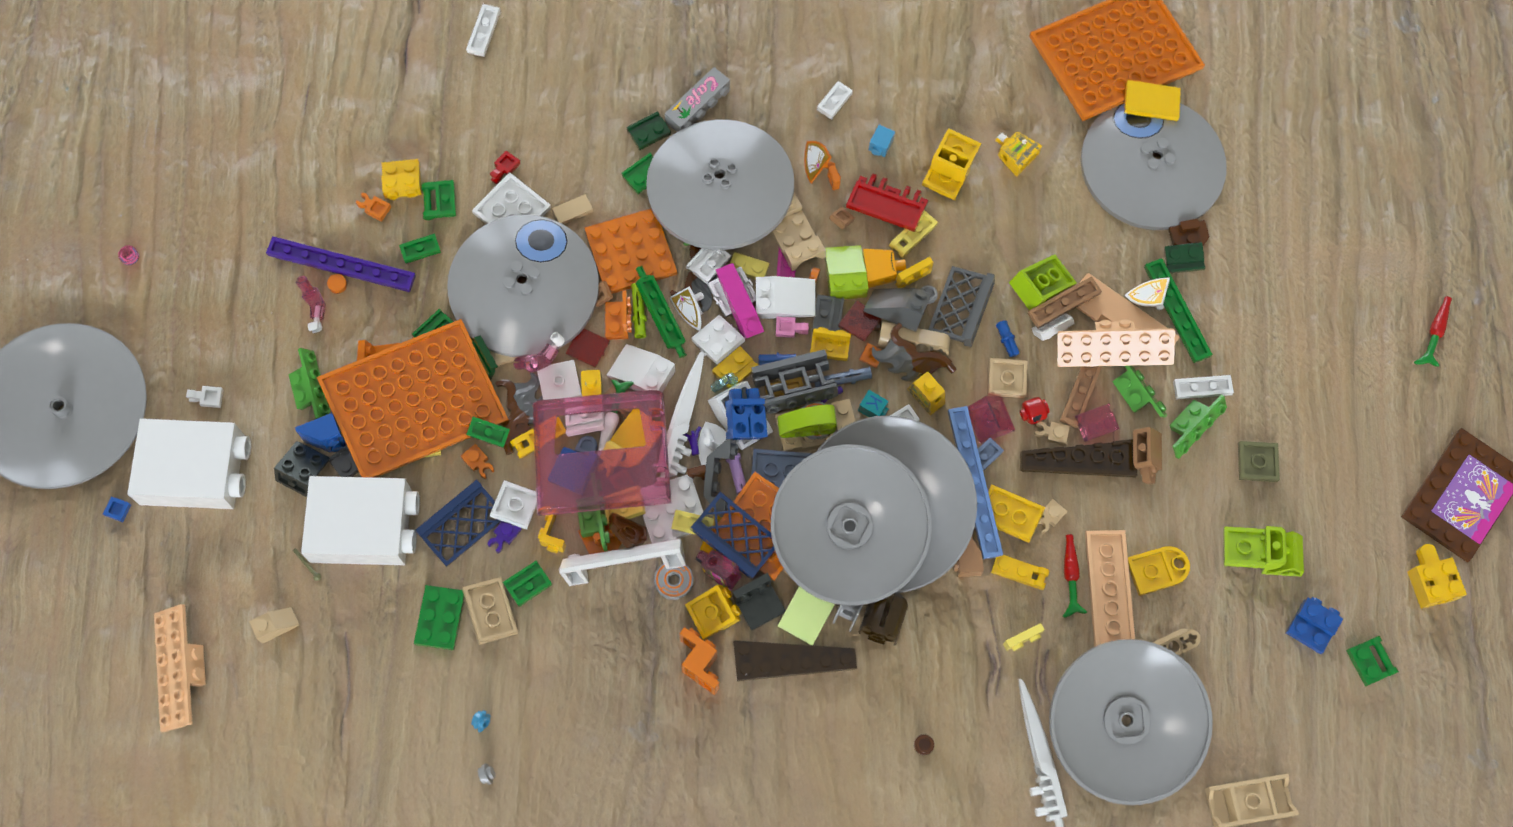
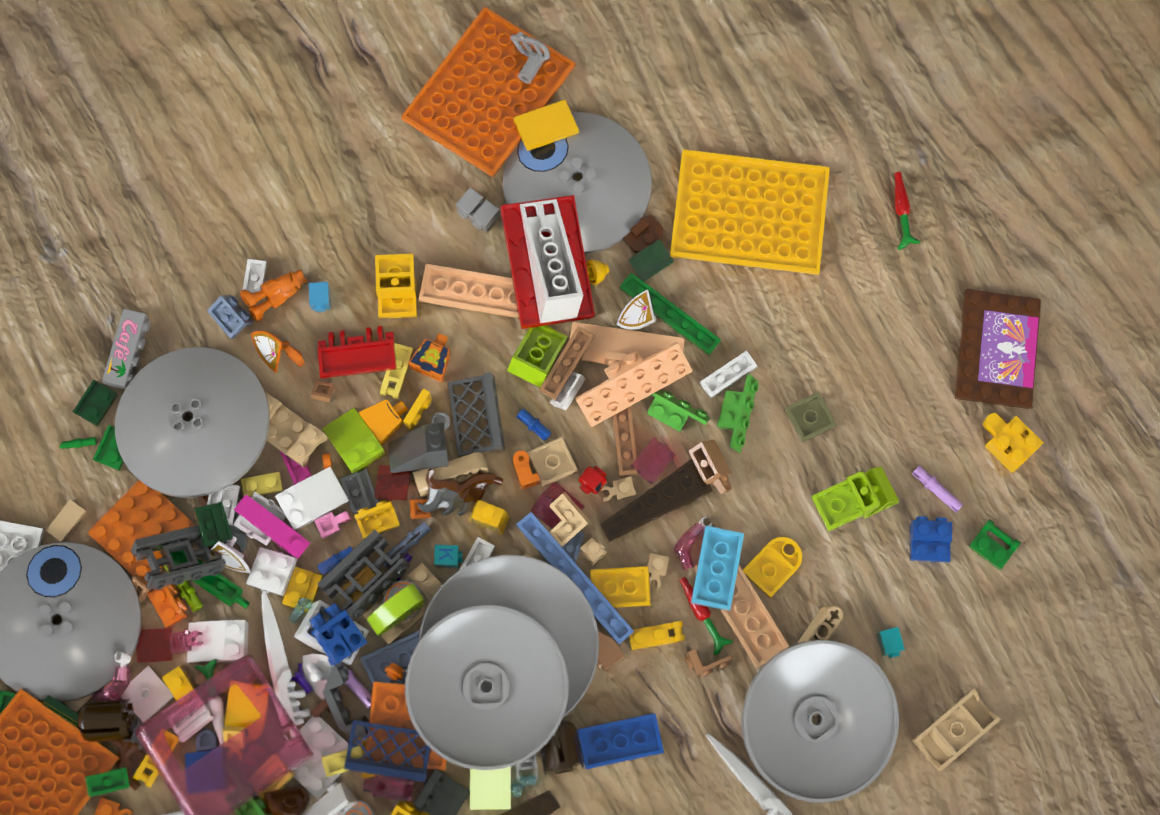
camera: 30 degrees left, 5 degrees up
yellow torso [995,132,1042,177] -> none
light yellow plate [1003,623,1045,651] -> none
none -> green piece [59,437,97,449]
none -> dark brown cylinder [78,699,134,742]
none -> dark grey fence [131,525,226,590]
none -> clear pink plate [169,631,203,655]
none -> dark green plate [193,501,233,547]
none -> sand blue bracket [207,295,254,339]
none -> orange piece [240,269,307,322]
none -> orange plate [385,663,404,681]
none -> torso [408,334,451,383]
none -> light nougat plate [419,264,519,318]
none -> light grey piece [456,188,500,232]
none -> piece [500,195,595,329]
none -> light grey piece [510,32,550,84]
none -> clear light blue arm [510,775,536,797]
none -> orange leg [513,450,540,490]
none -> tan plate [549,492,591,547]
none -> blue plate [577,713,664,770]
none -> tan brick [580,538,607,566]
none -> yellow brick [586,259,609,285]
none -> yellow plate [670,149,830,275]
none -> clear pink arm [674,516,712,570]
none -> medium nougat bracket [685,649,733,677]
none -> medium azure plate [691,526,744,611]
none -> teal brick [876,627,905,659]
none -> lavender pin [912,465,964,513]

